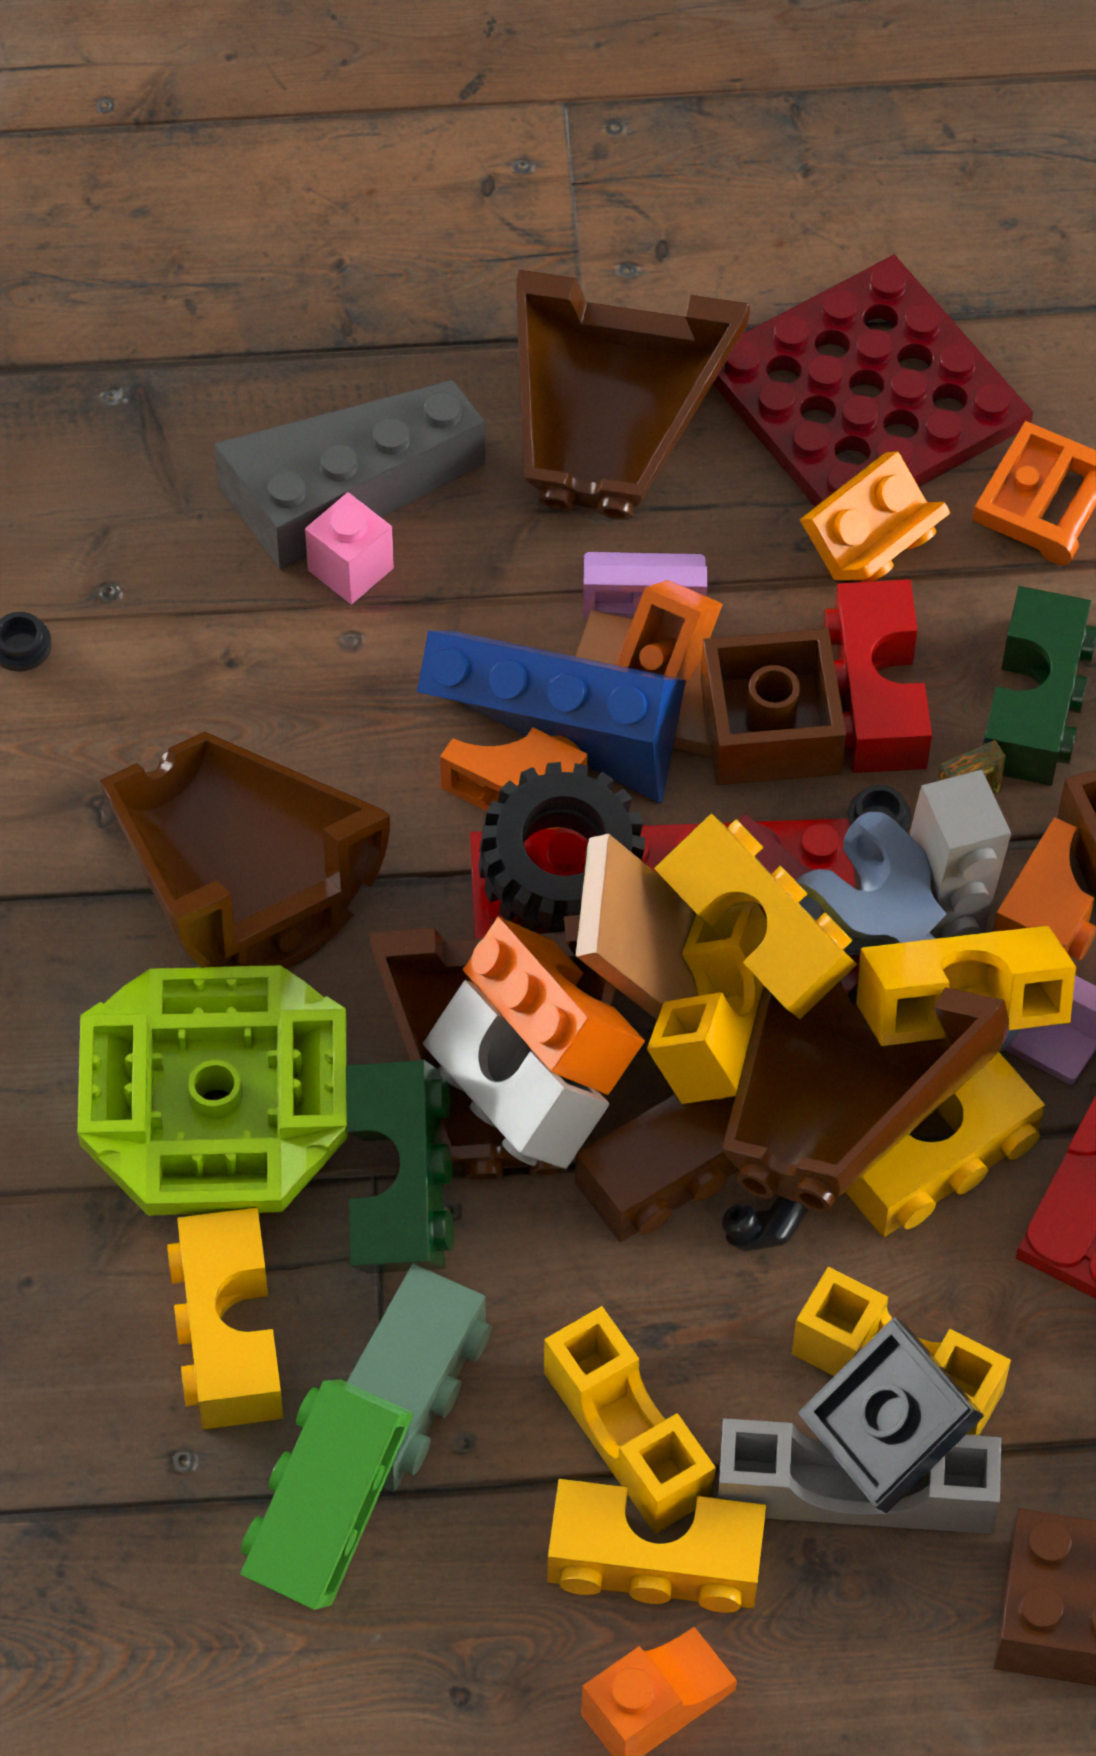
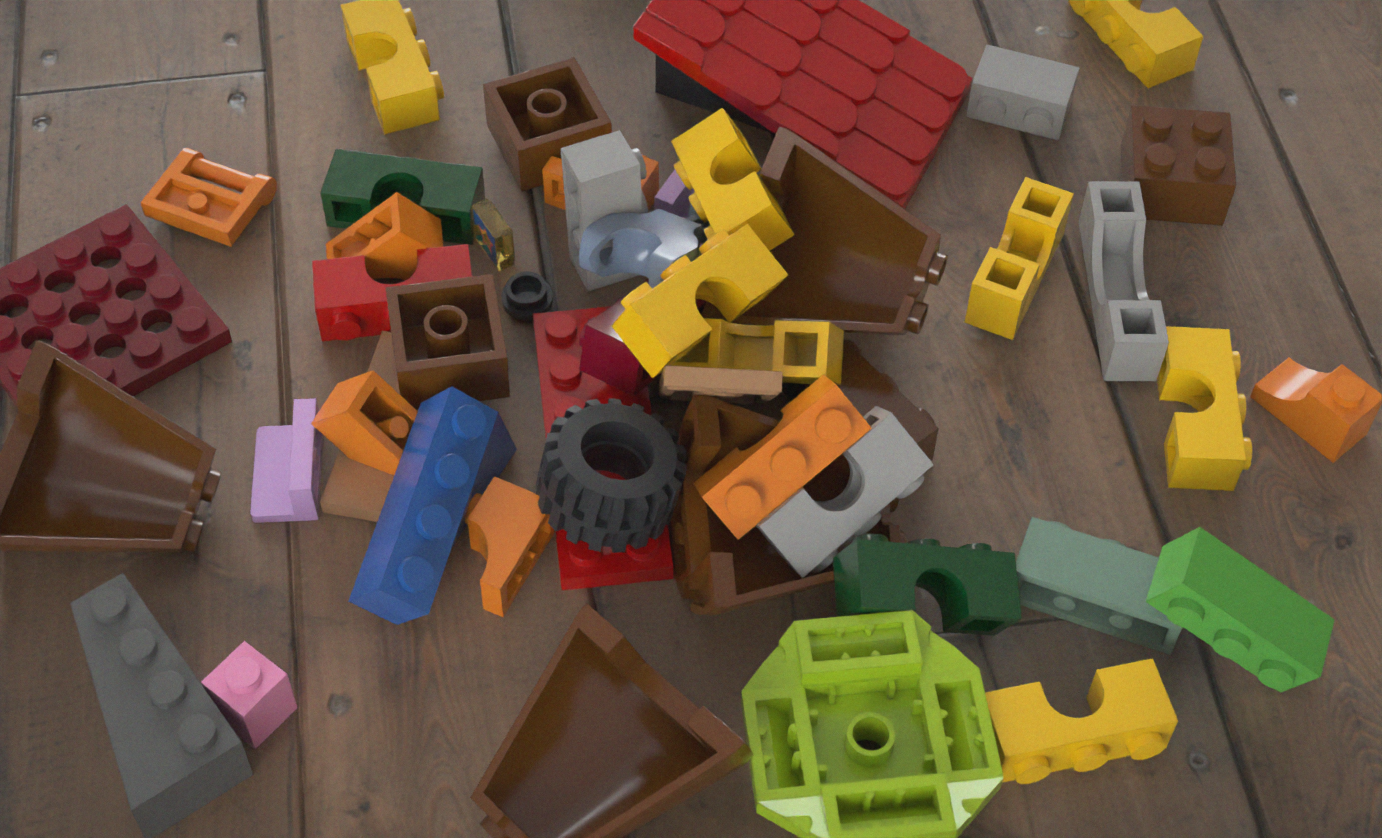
camera: 95 degrees left, 5 degrees down
yellow arch [544,1306,716,1534] -> none
black arm [722,1195,809,1252] -> none
plate [798,1316,984,1514] -> none
light orange bracket [800,452,950,582] -> none
none -> orange arch [326,192,444,281]

